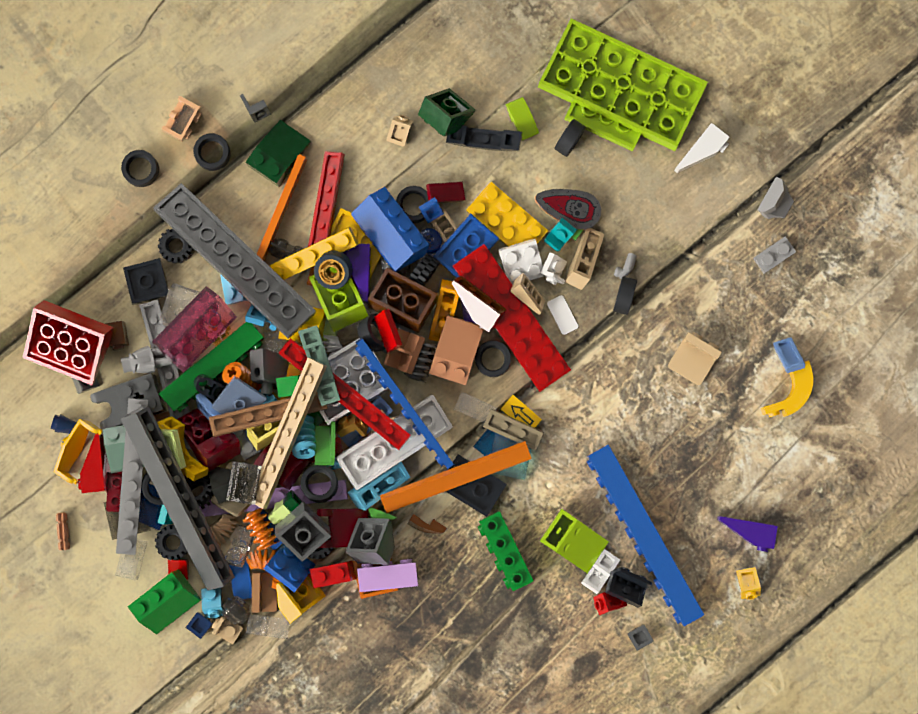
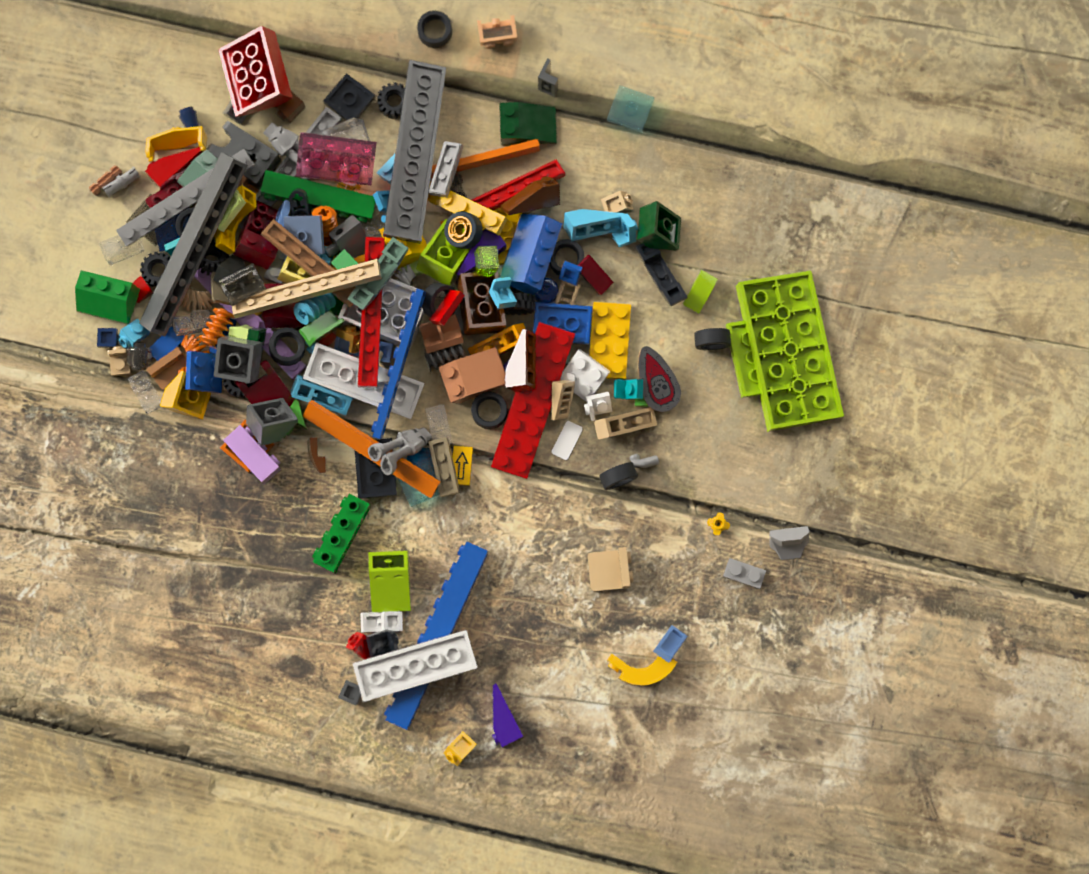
camera: 45 degrees right, 5 degrees down
black tyre [193,133,231,171] -> none
red brick [310,560,356,588] -> none
white slope [674,123,729,173] -> none
none -> light grey pin [102,167,141,197]
none -> white plate [353,630,477,702]
none -> light grey piece [368,427,432,475]
none -> light grey tile [428,141,463,198]
none -> clear neon green brick [474,246,499,277]
none -> medium azure bracket [489,277,517,309]
none -> reddish brown slope [501,177,560,215]
none -> medium azure slope [563,209,625,241]
none -> clear light blue plate [607,85,655,133]
none -> medium azure bracket [612,213,638,247]
none -> yellow plate [707,513,730,536]

